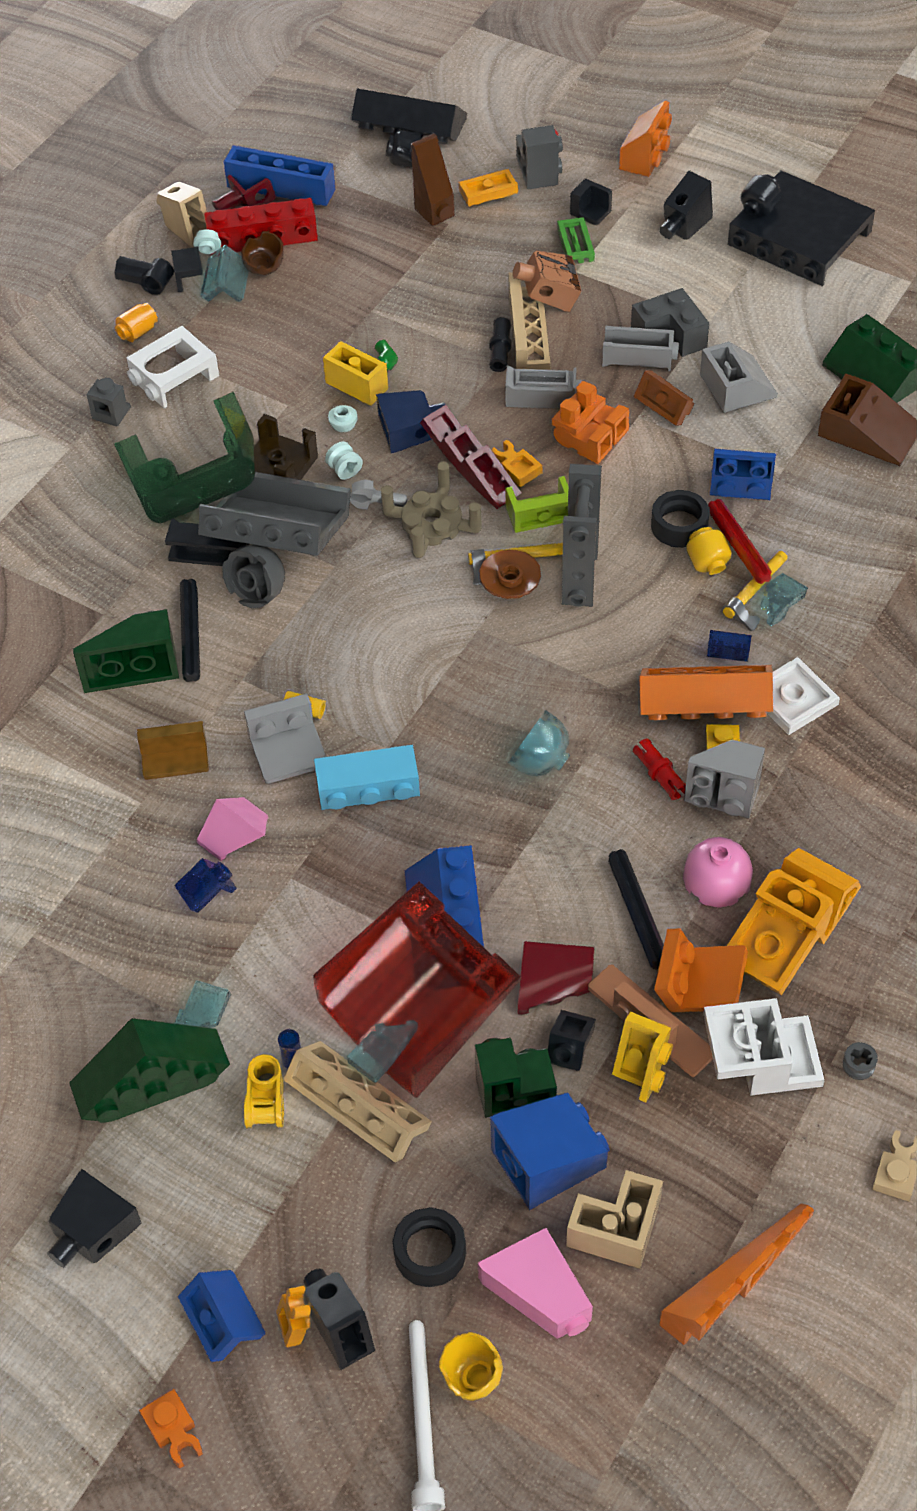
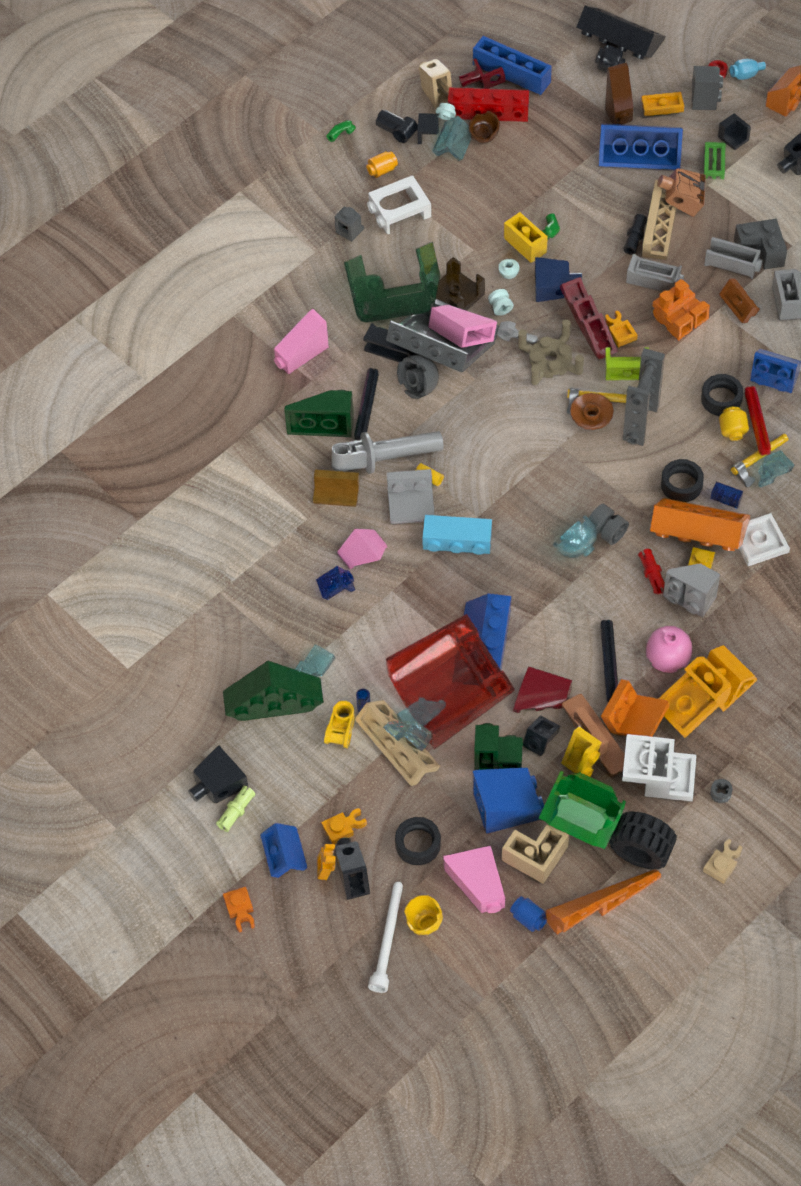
camera: 15 degrees right, 5 degrees up
none -> yellowish green pin [216,786,256,832]
none -> bright pink slope [274,309,329,374]
none -> light orange plate [321,808,367,844]
none -> green arm [326,120,356,142]
none -> light grey piece [331,431,443,474]
none -> clear light blue slope [383,721,433,751]
none -> bright pink slope [428,305,497,348]
none -> blue brick [510,896,547,932]
none -> green piece [539,771,626,849]
none -> dark grey wheel [586,504,629,545]
none -> blue slope [599,124,683,170]
none -> black tyre [609,811,677,870]
none -> black tyre [661,459,704,502]
none -> medium azure plant [729,59,766,80]

